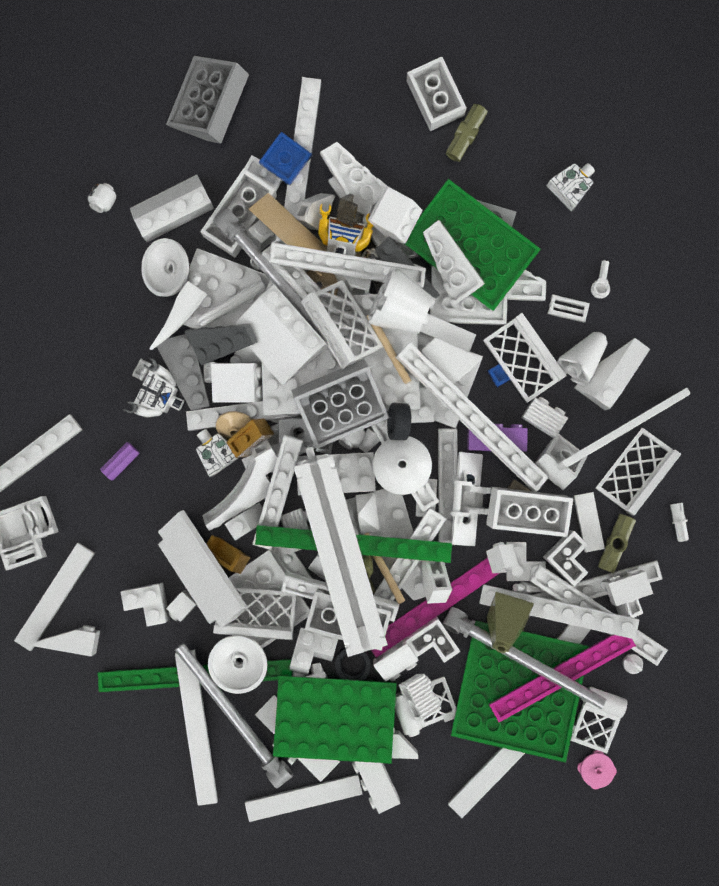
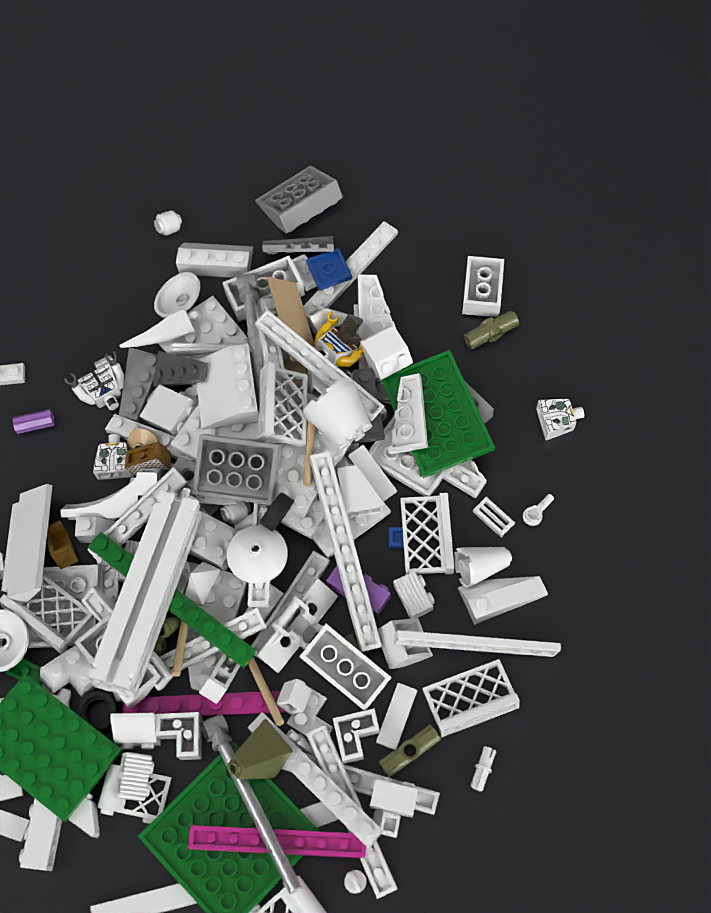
camera: 30 degrees right, 20 degrees down
none -> tan bar [248,657,284,726]
none -> light grey wing [262,236,334,254]

